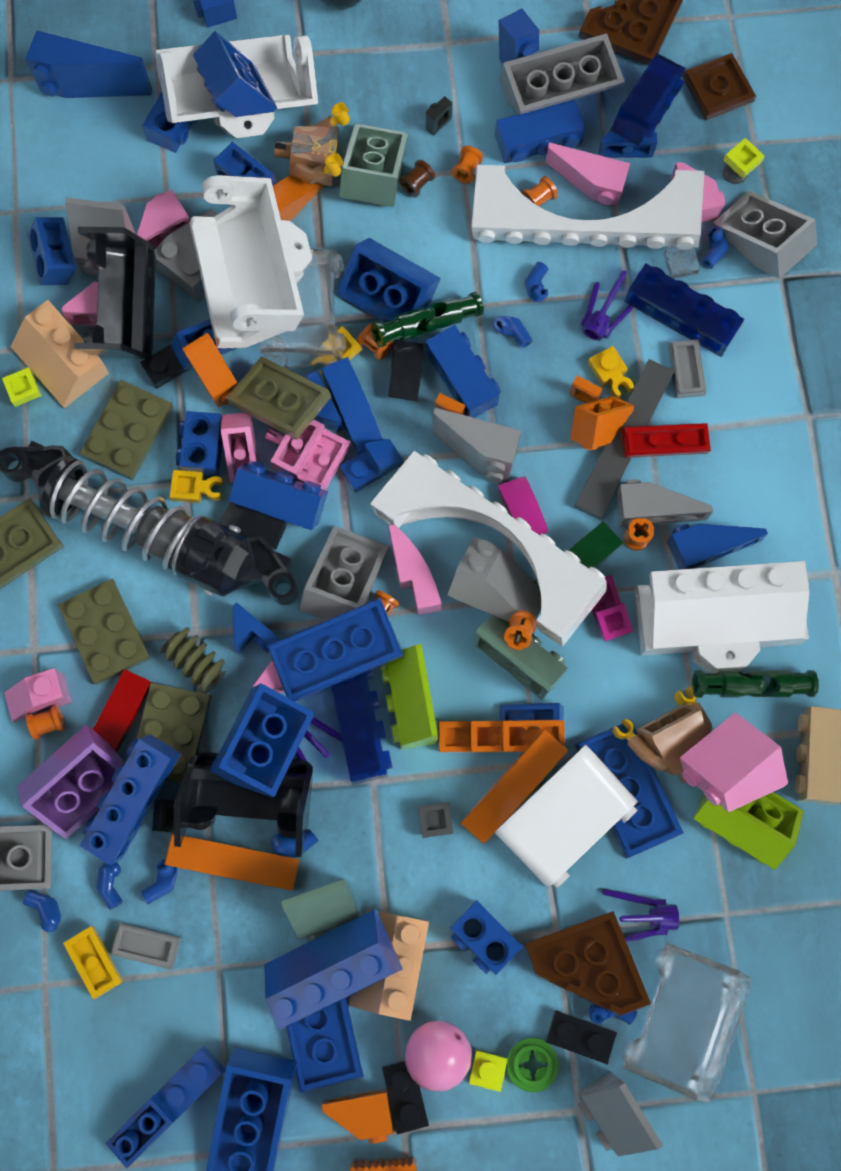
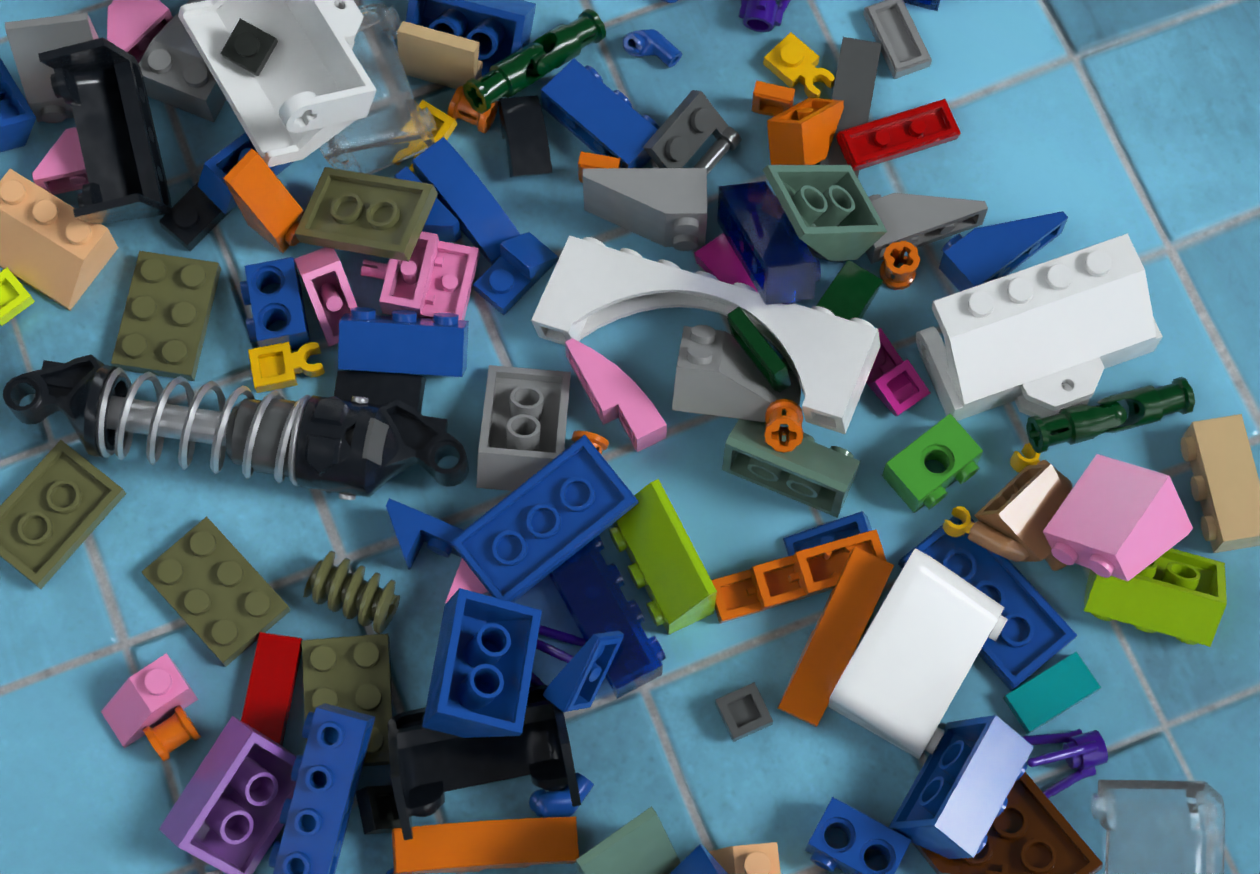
camera: 15 degrees left, 5 degrees down
none -> pearl dark grey plate [220,18,278,76]
none -> tan slope [397,21,483,89]
none -> blue slope [543,631,624,712]
none -> dark grey plate [643,90,742,175]
none -> clear blue brick [717,181,821,305]
none -> dark green tile [727,307,791,393]
none -> sand green slope [763,165,887,261]
none -> bright green brick [882,414,983,513]
none -> slope [889,715,1034,859]
none -> teal tile [1003,652,1101,735]

